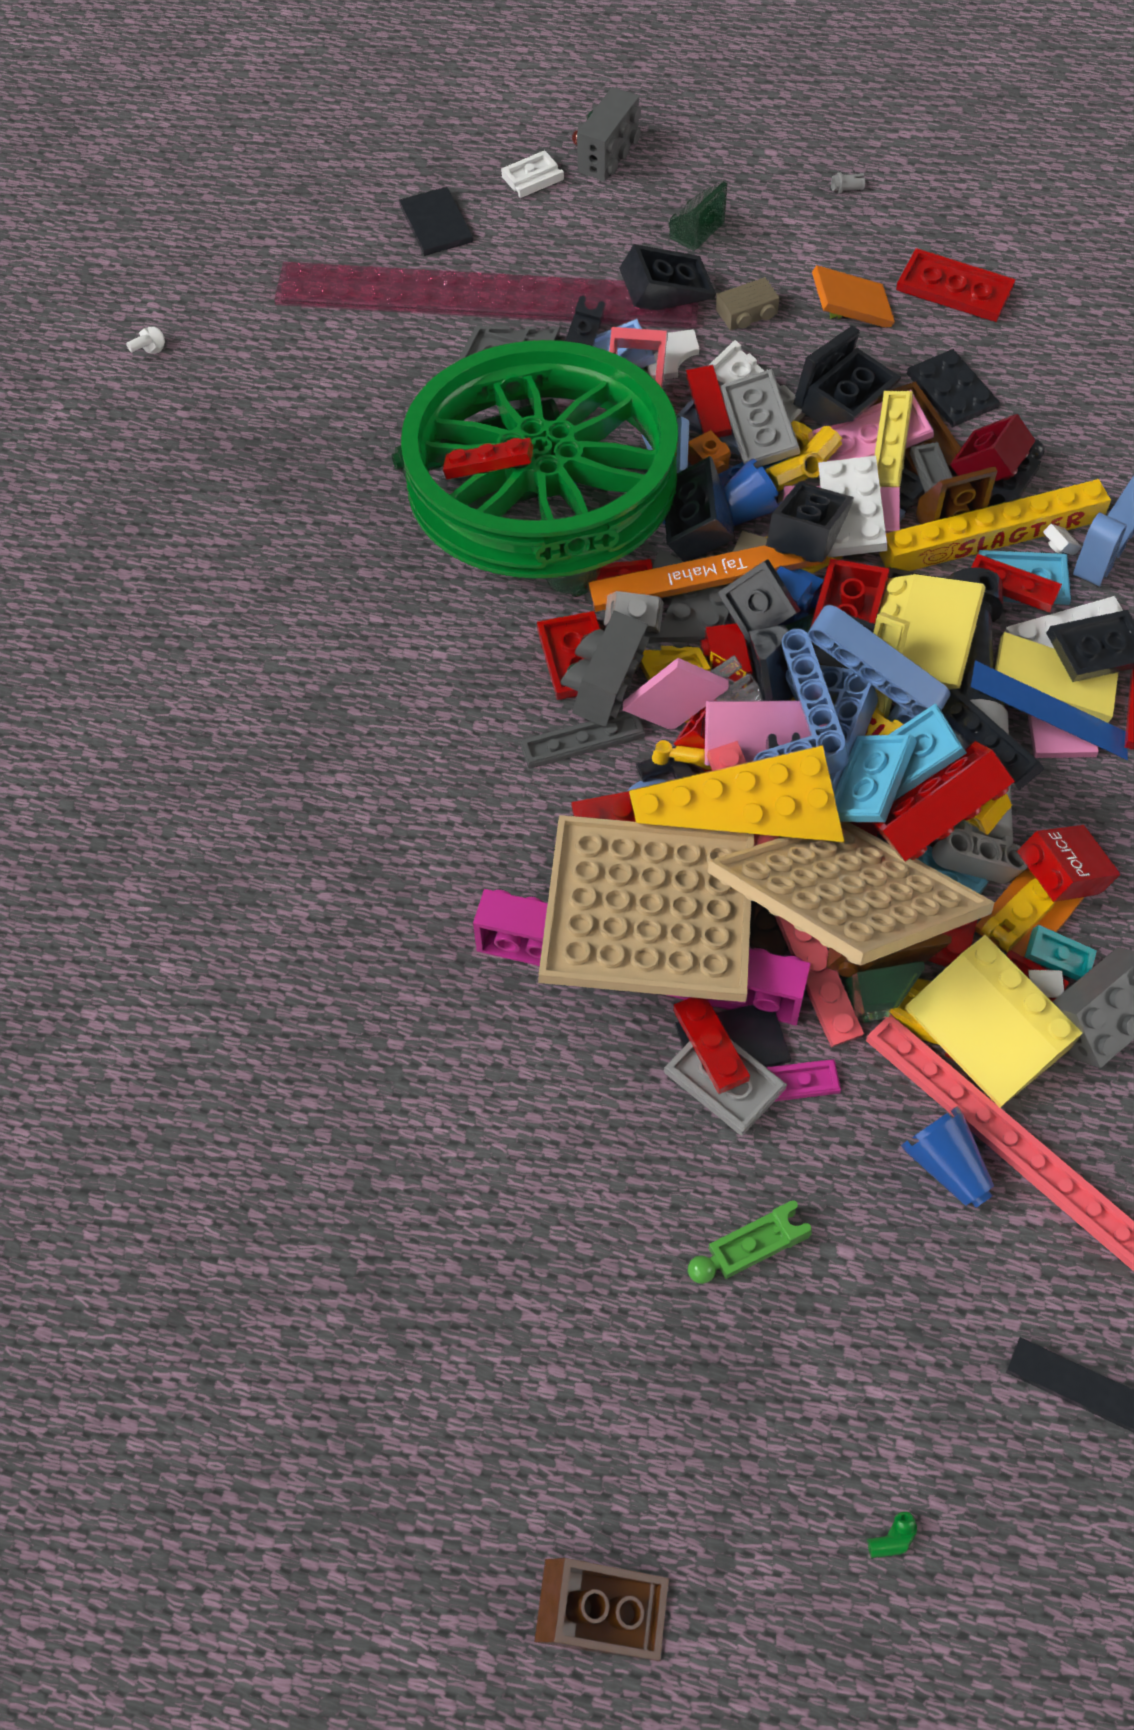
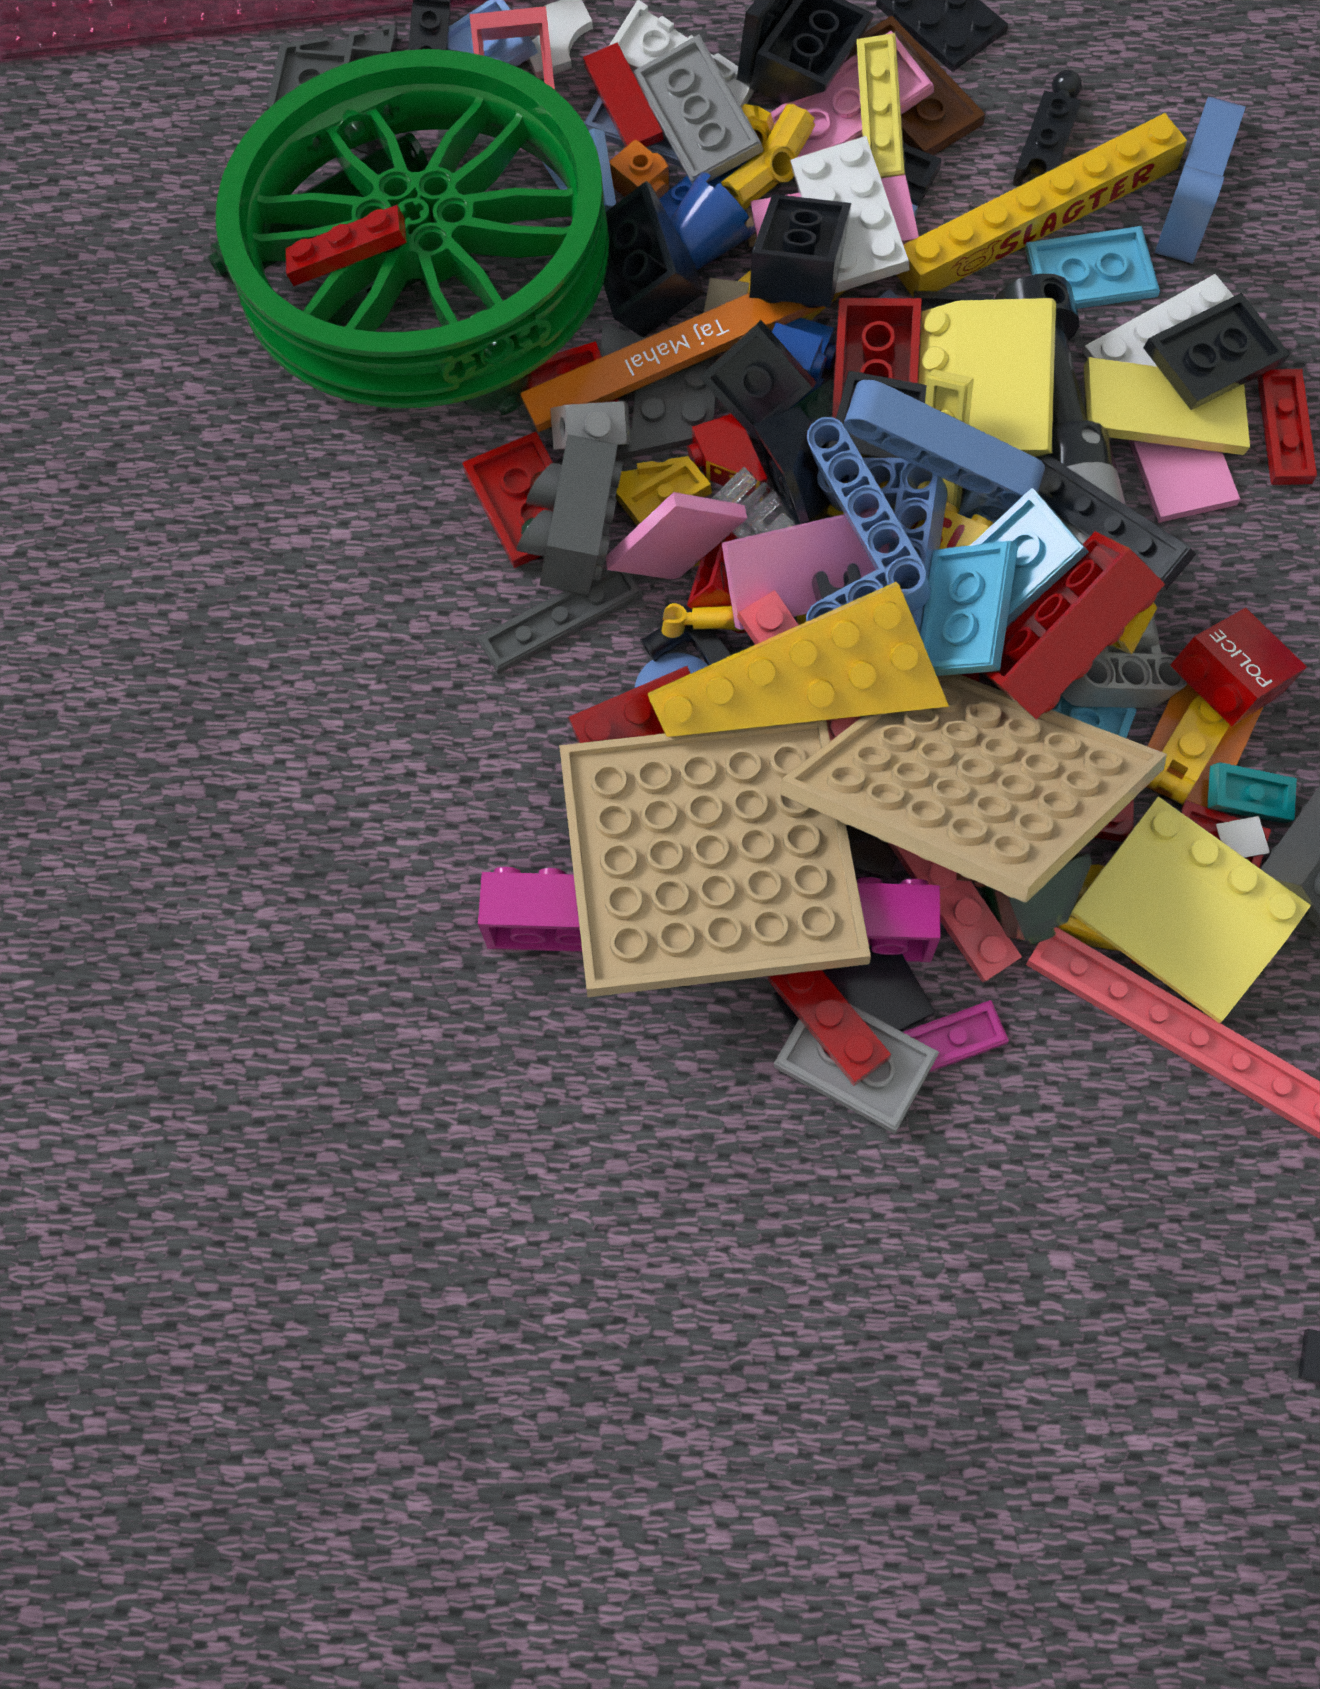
camera: 10 degrees left, 10 degrees up
bright green plate [687,1201,812,1284] -> none
green arm [867,1512,917,1559] -> none
blue cone [901,1106,994,1208] -> none
dark grey tile [910,442,953,493] -> none
reddish brown slope [916,467,997,524] -> none
dark red brick [950,413,1036,481] -> none
red plate [971,554,1062,613] -> none
blue sticker [971,661,1128,760] -> none
white plate [1043,524,1082,555] -> none

